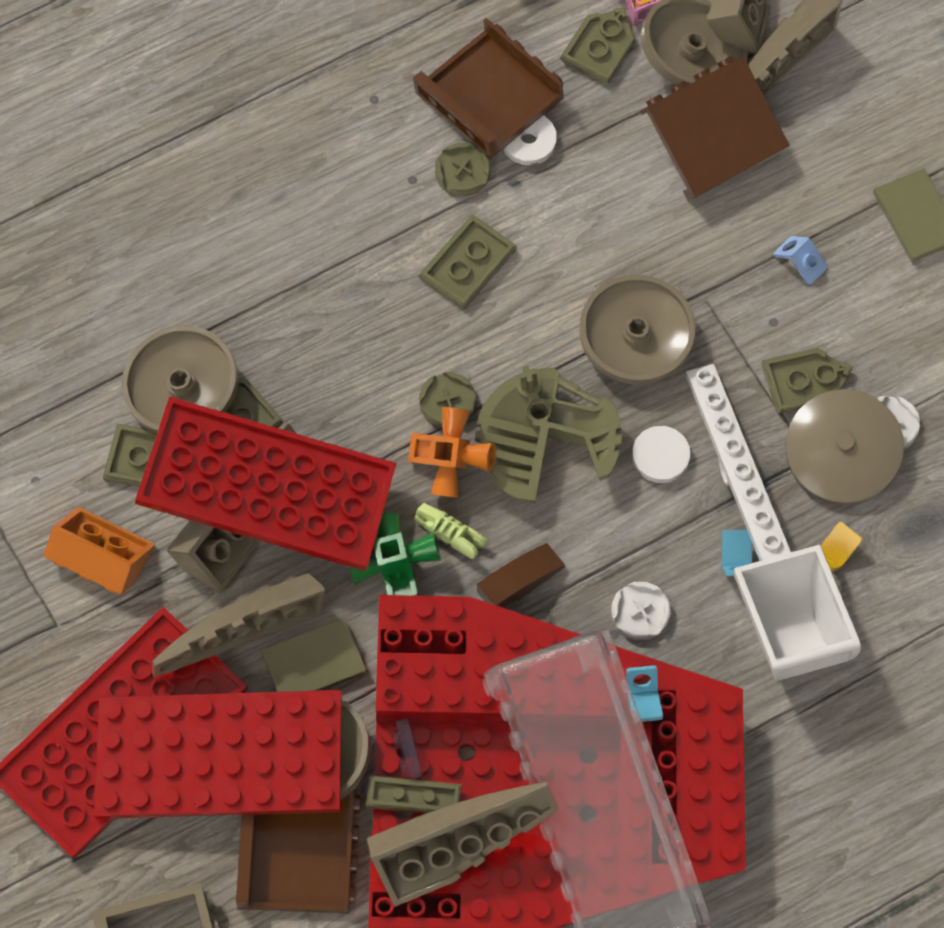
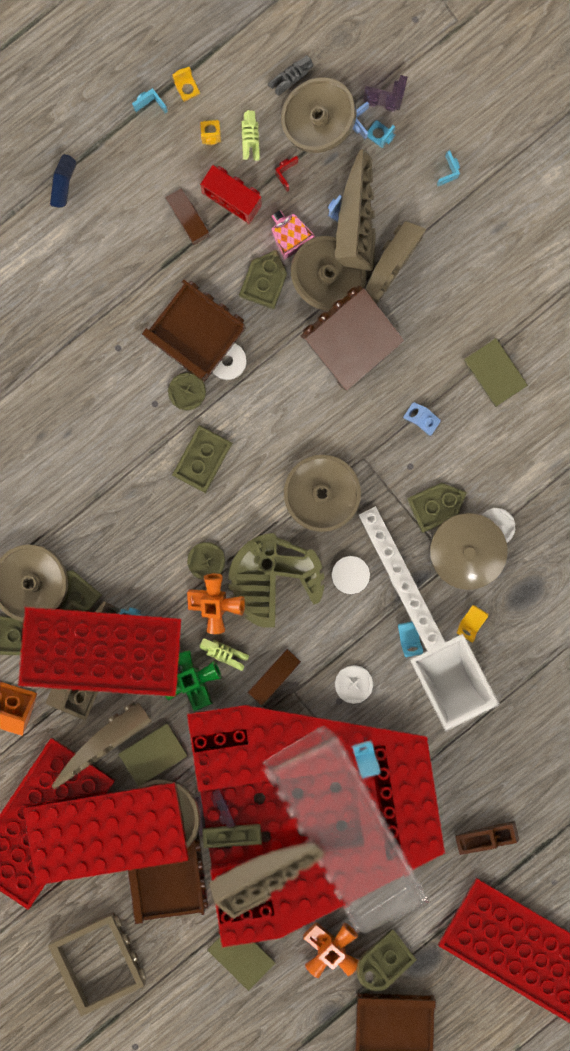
camera: 10 degrees left, 20 degrees up
none -> reddish brown slope [455,821,519,855]

